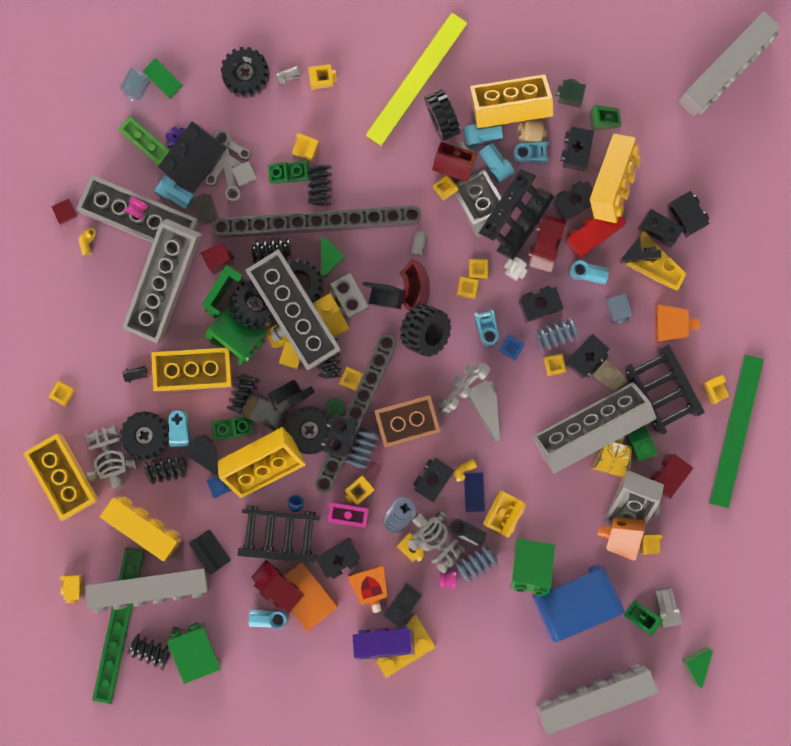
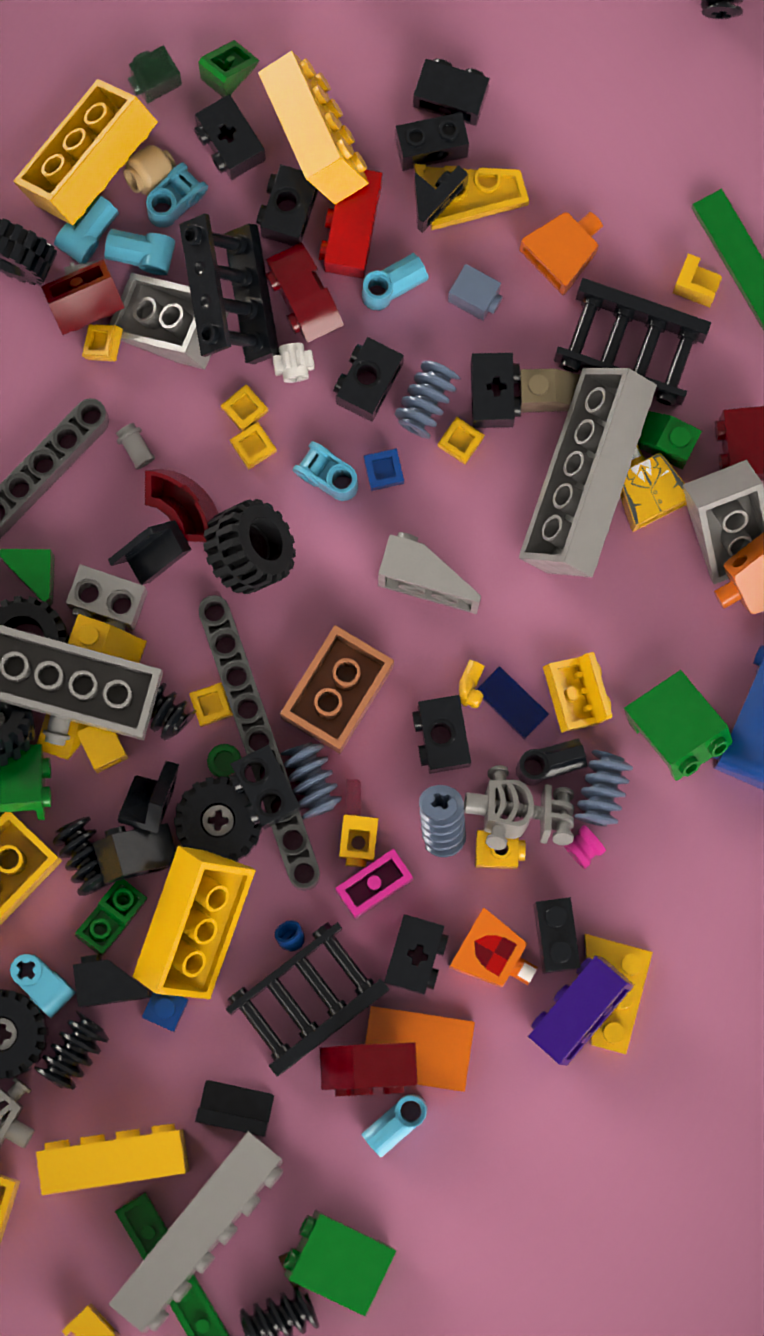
camera: 45 degrees left, 5 degrees down
light grey plant [438,362,491,415] -> none

